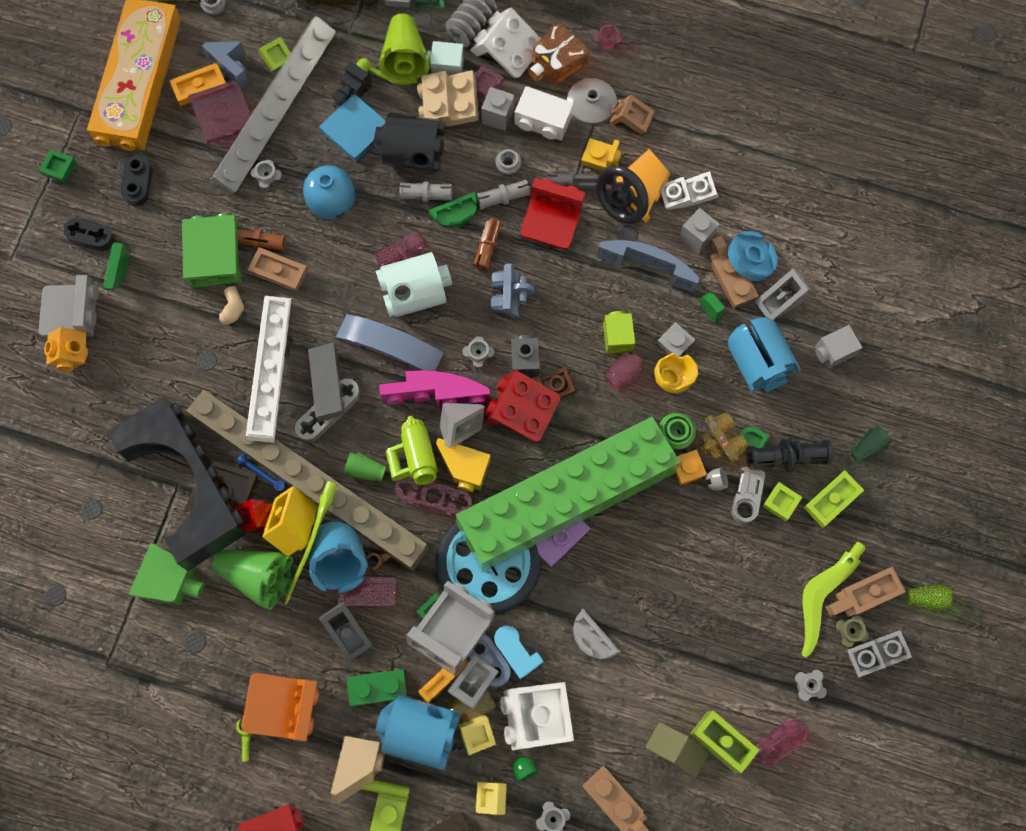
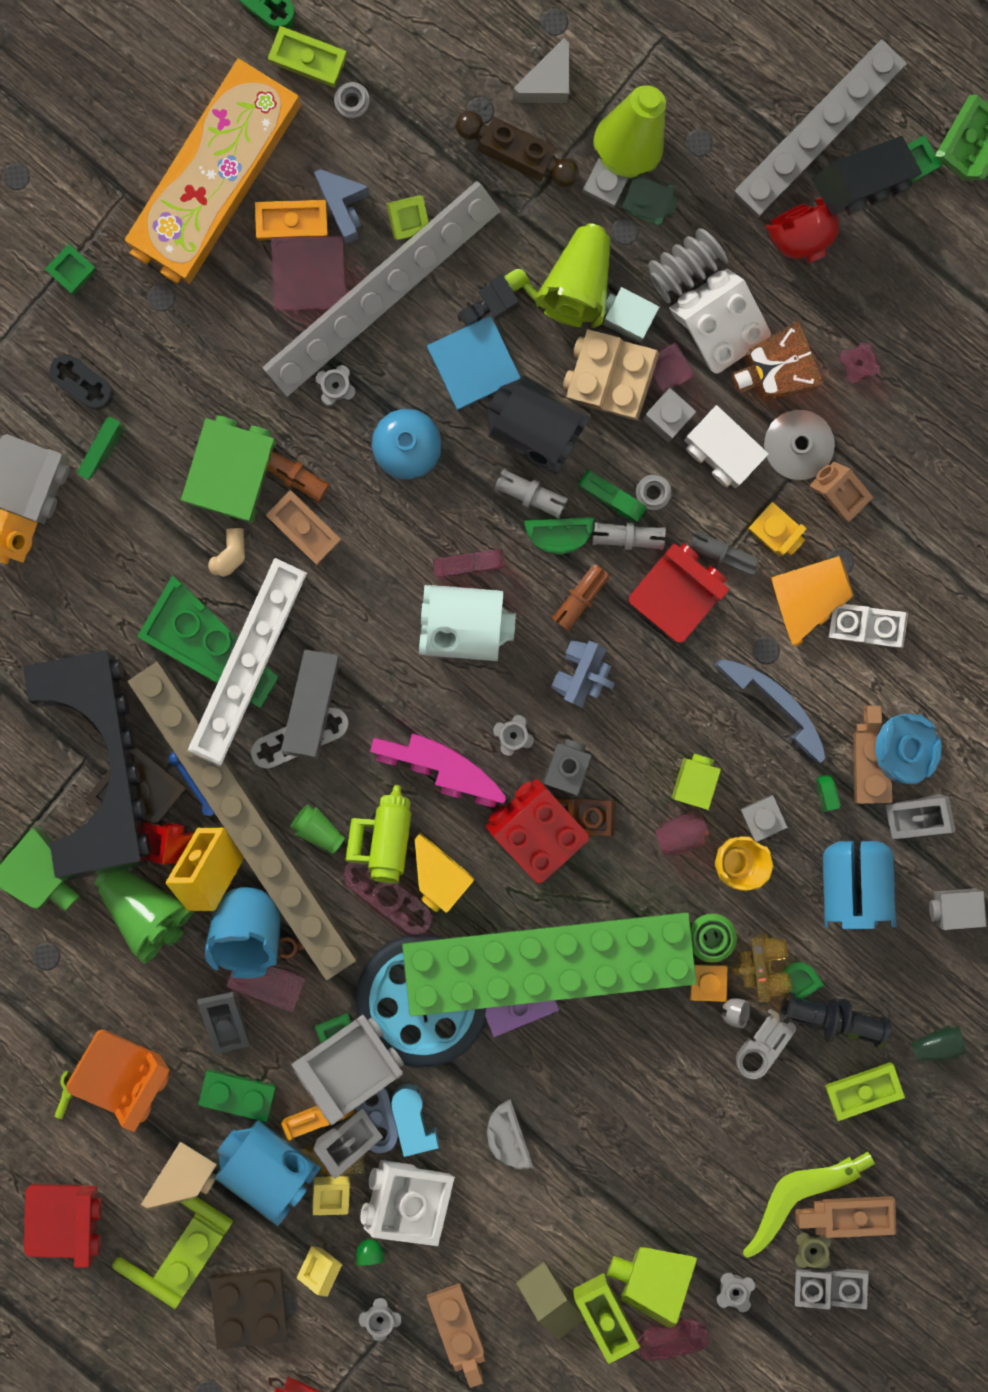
camera: 20 degrees right, 15 degrees up
black plate [121,155,152,206] -> none
lime piece [285,481,338,605] -> none
sand blue slope [336,314,444,371] -> none
light grey slope [440,403,485,448] -> none
black plate [596,165,649,224] -> none
light grey brick [678,208,720,254] -> none
lime plate [762,482,802,522] -> none
clear neon green cone [908,583,952,612] -> none
none -> green wing [137,575,279,708]
none -> green piece [577,469,647,523]
none -> lime torso [607,1247,697,1328]

